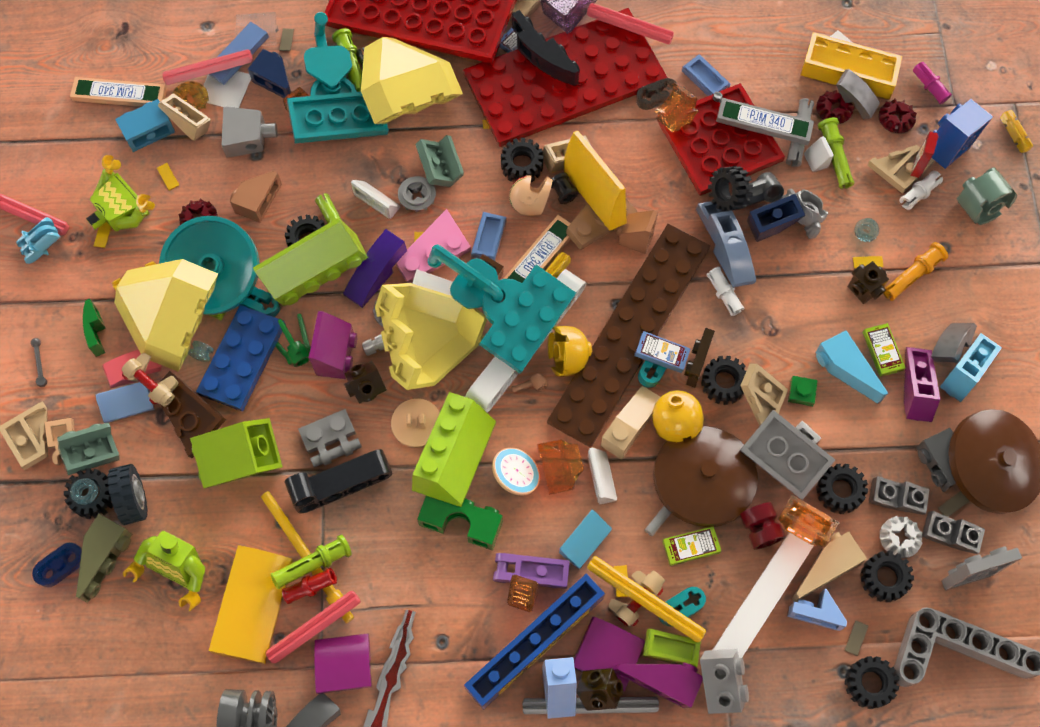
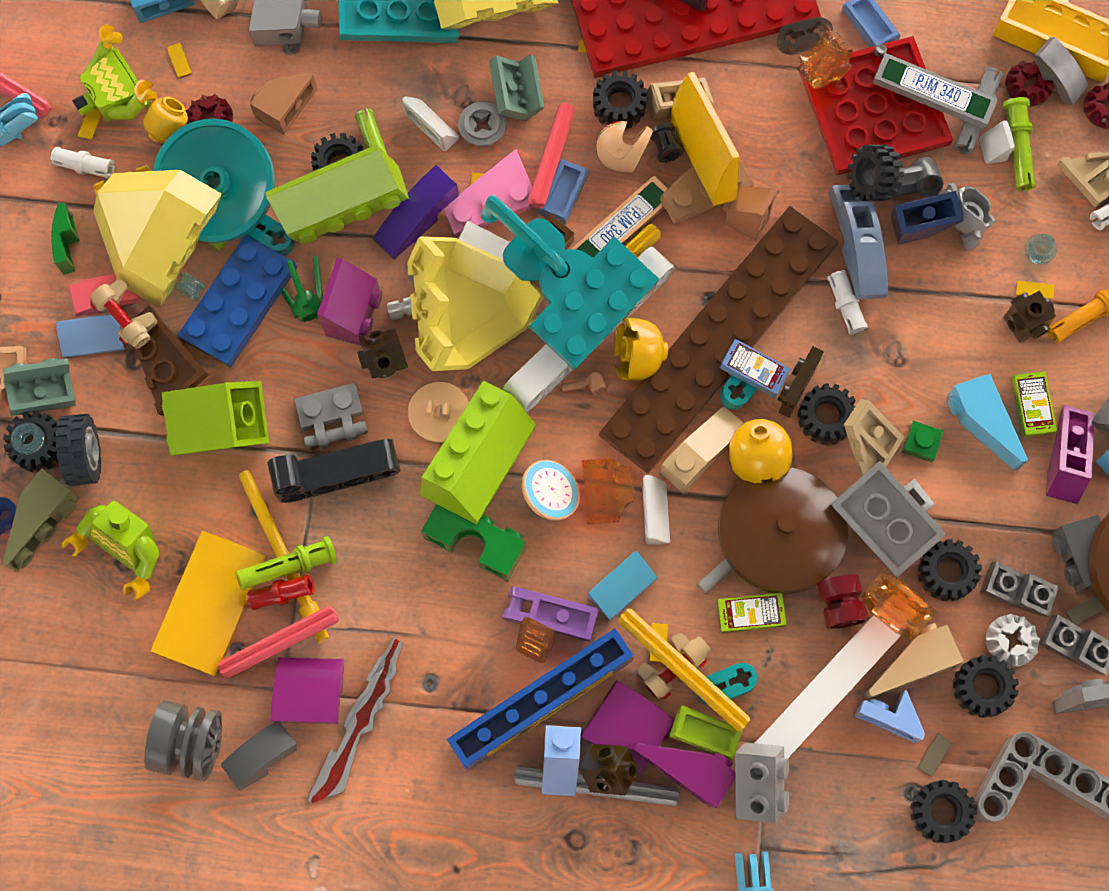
camera: 10 degrees right, 5 degrees up
none -> white pin [51,147,115,179]
none -> yellow head [143,97,188,143]
none -> coral axle [528,102,575,209]

